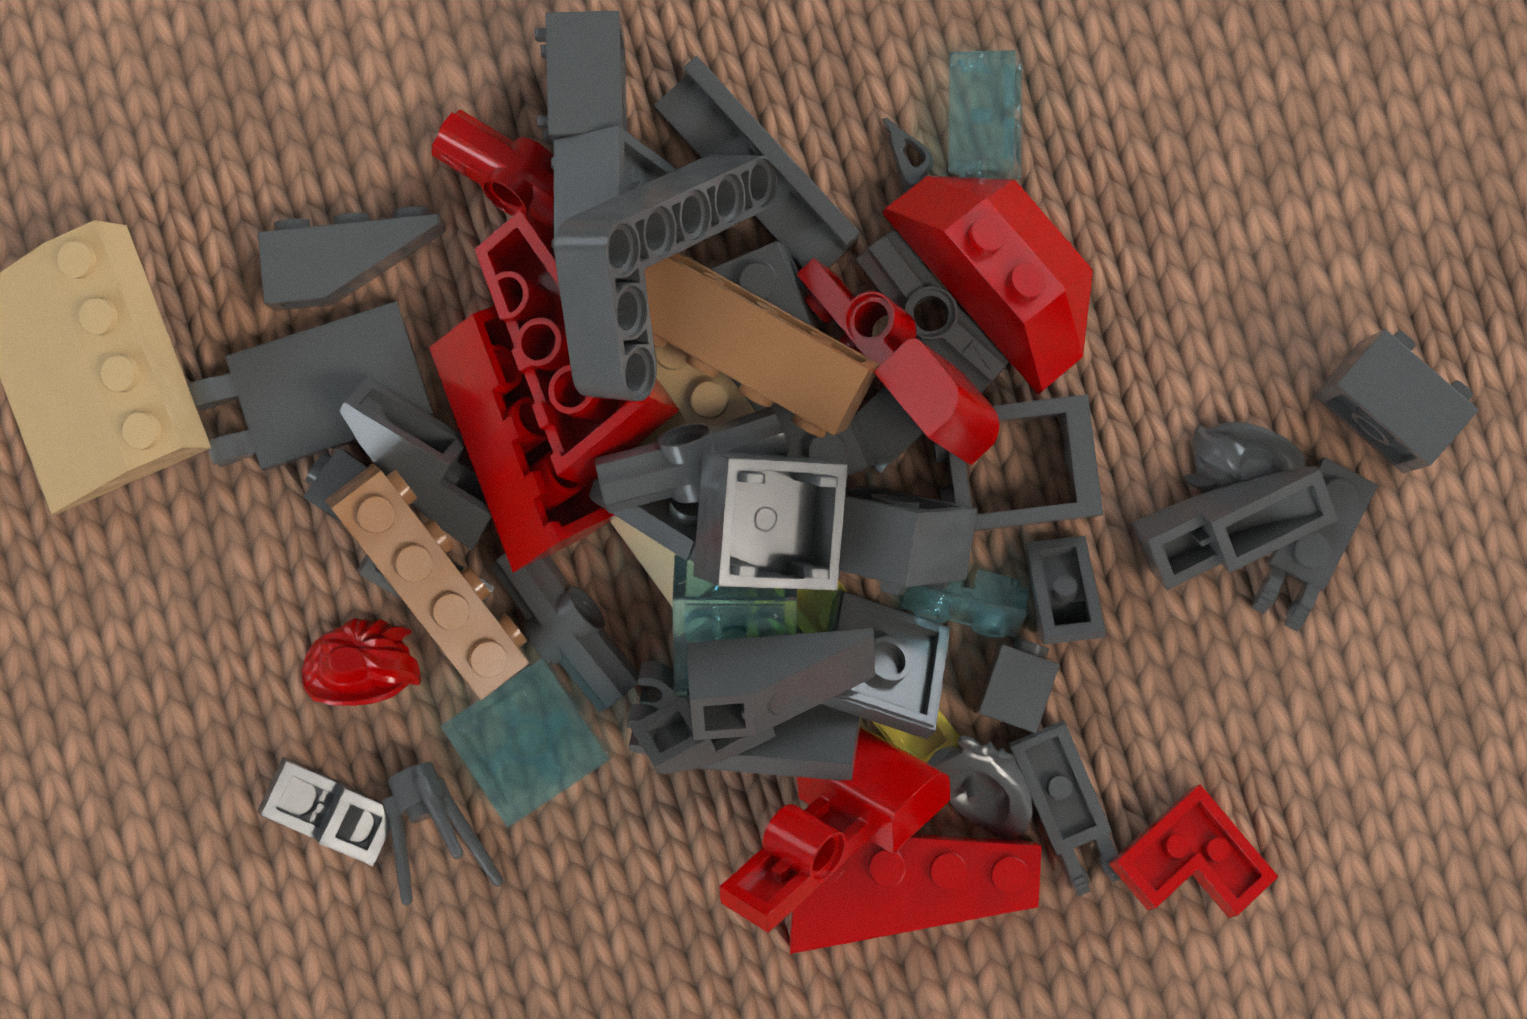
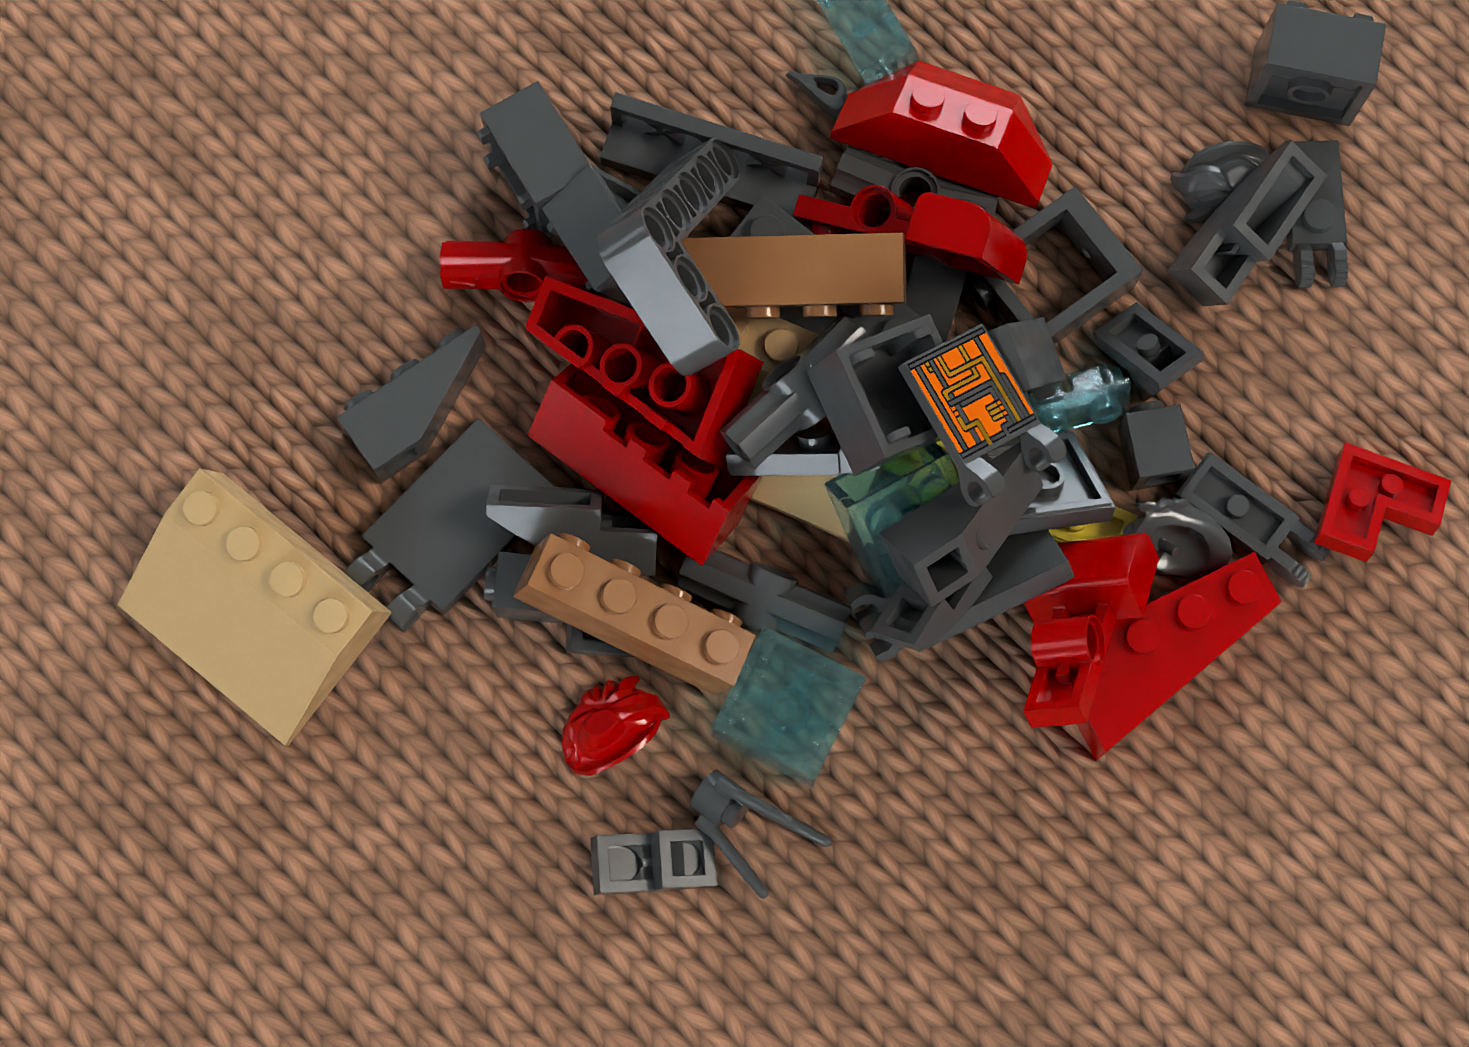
camera: 30 degrees left, 10 degrees down
none -> flag [898,323,1067,507]

